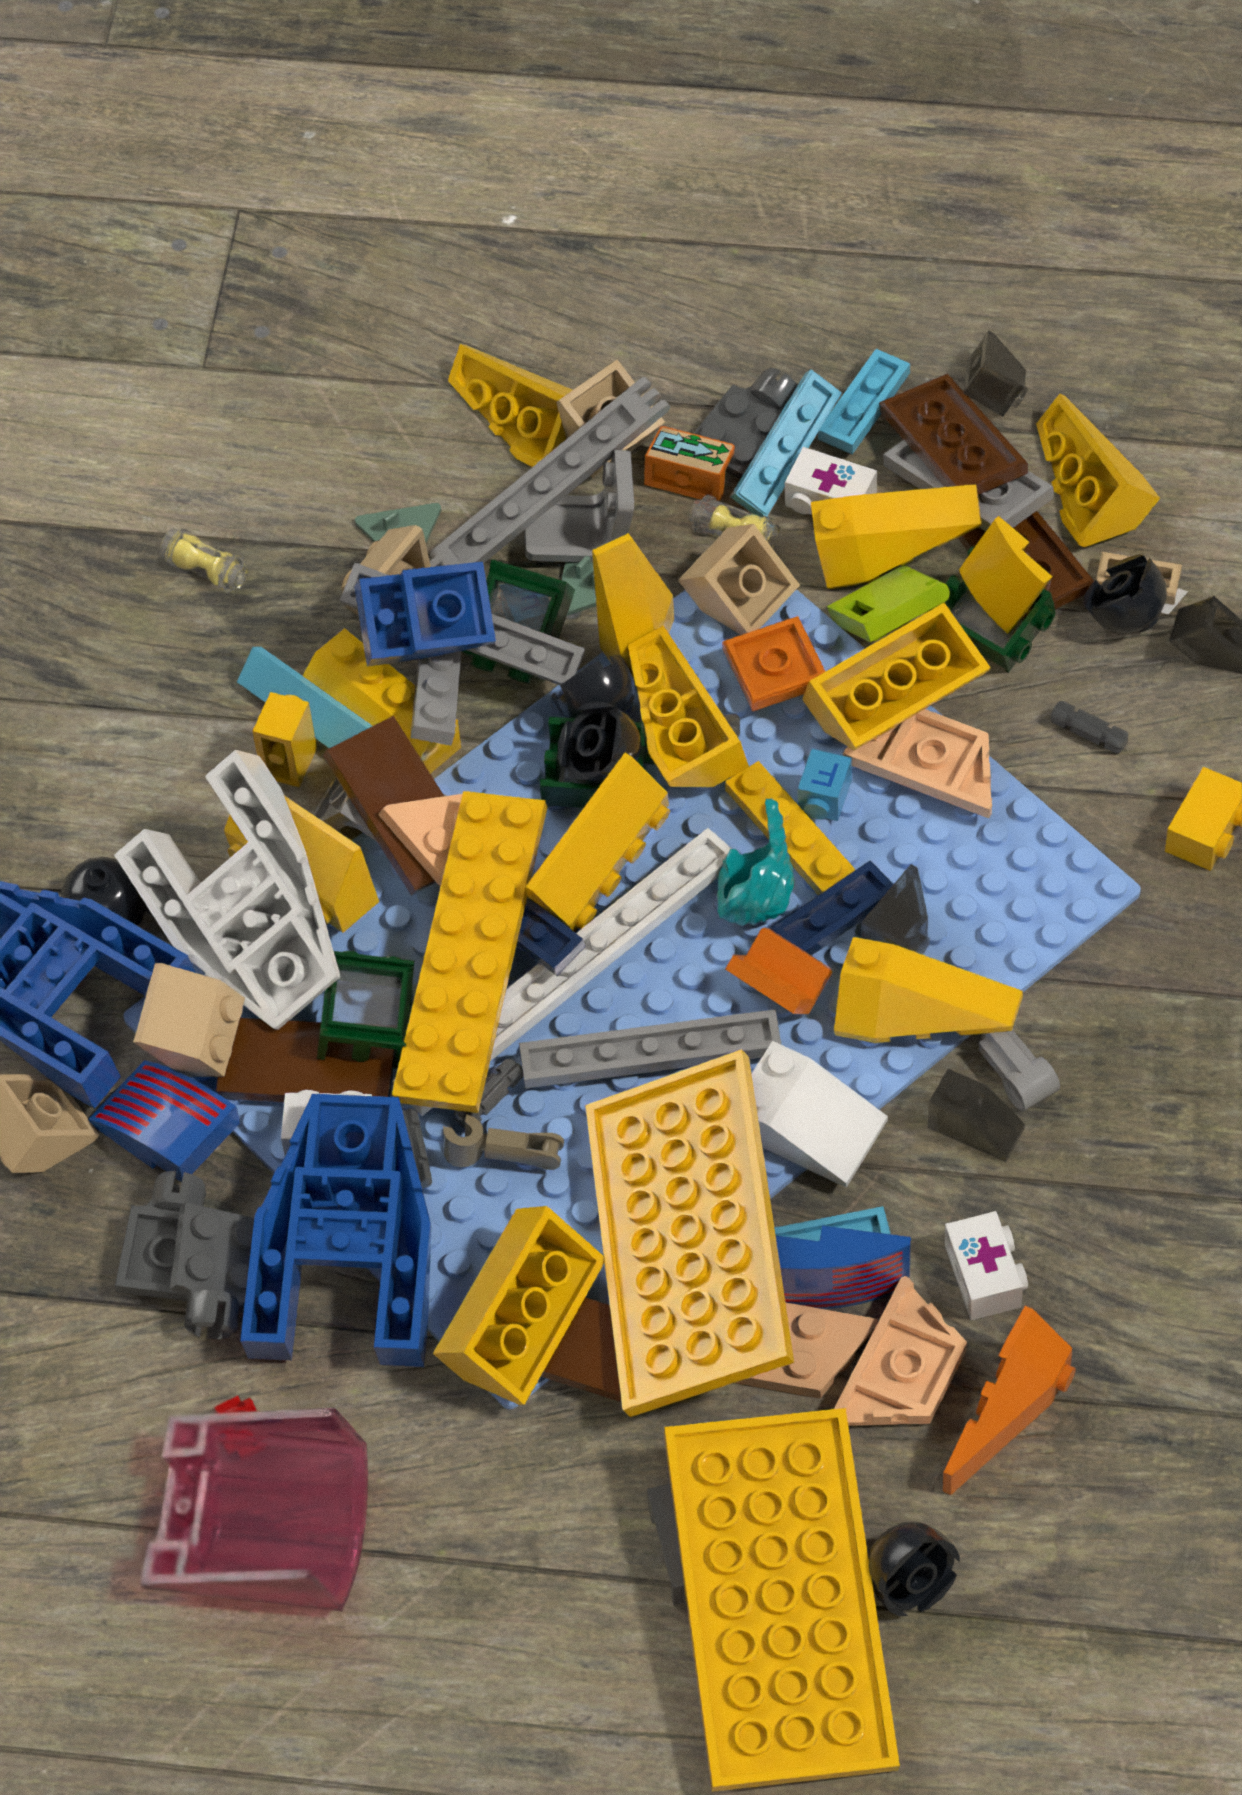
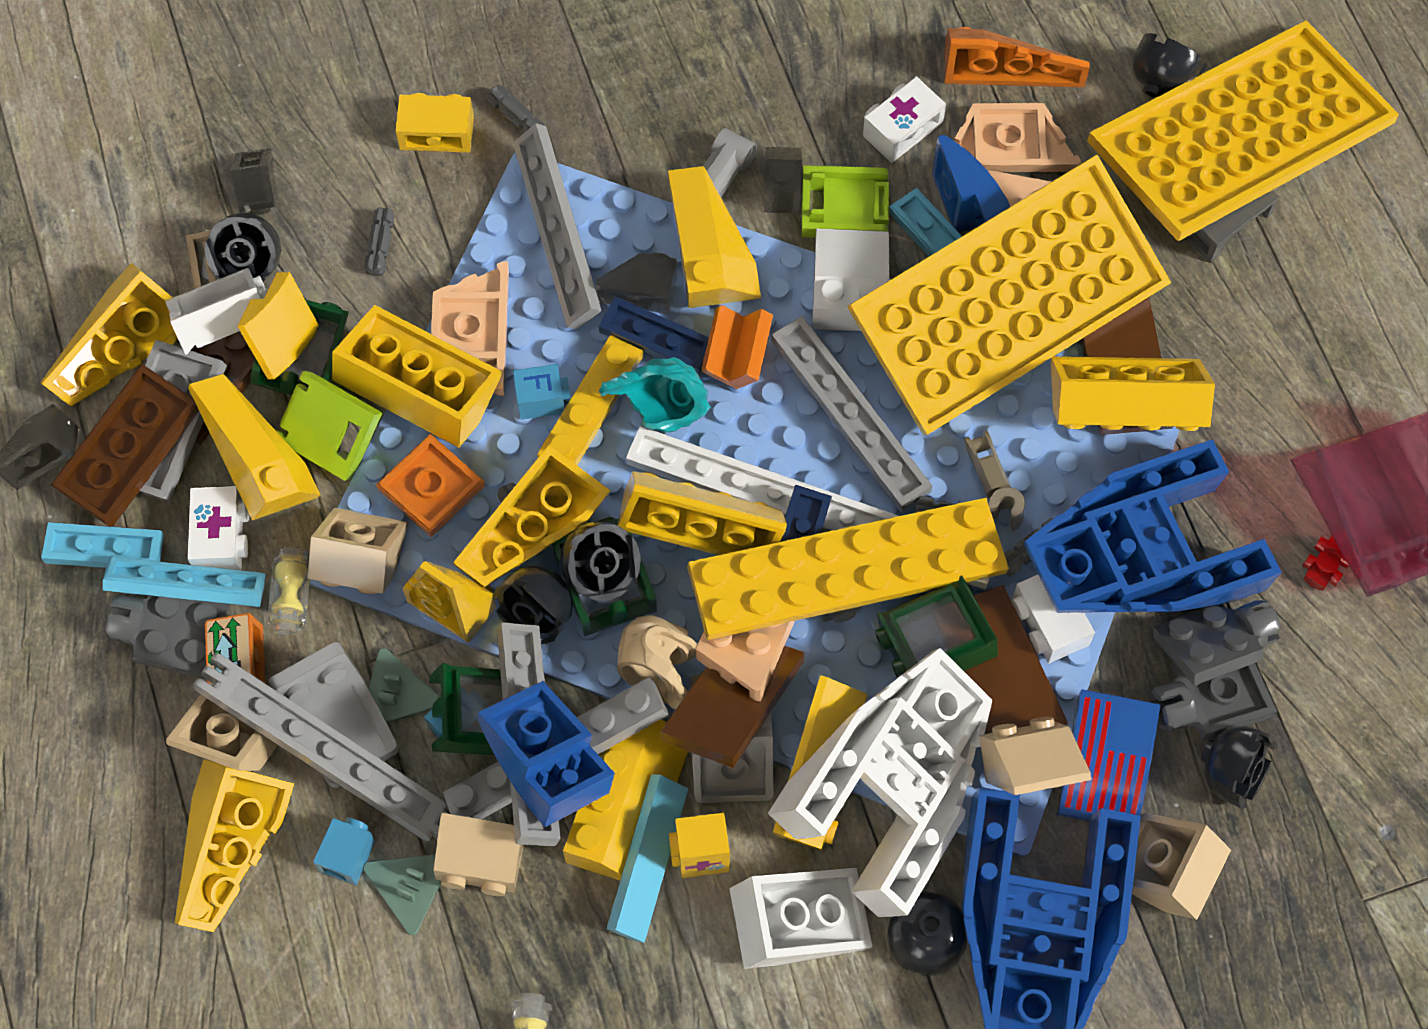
camera: 120 degrees left, 10 degrees up
none -> white window [165,268,267,355]
none -> dark azure brick [313,817,375,886]
none -> dark grey axle [487,85,545,133]
none -> light grey plate [513,123,602,329]
none -> tan helmet [617,615,697,709]
none -> white slope [729,868,873,969]
none -> lime container [801,165,889,237]
none -> black cylinder [1201,726,1275,809]

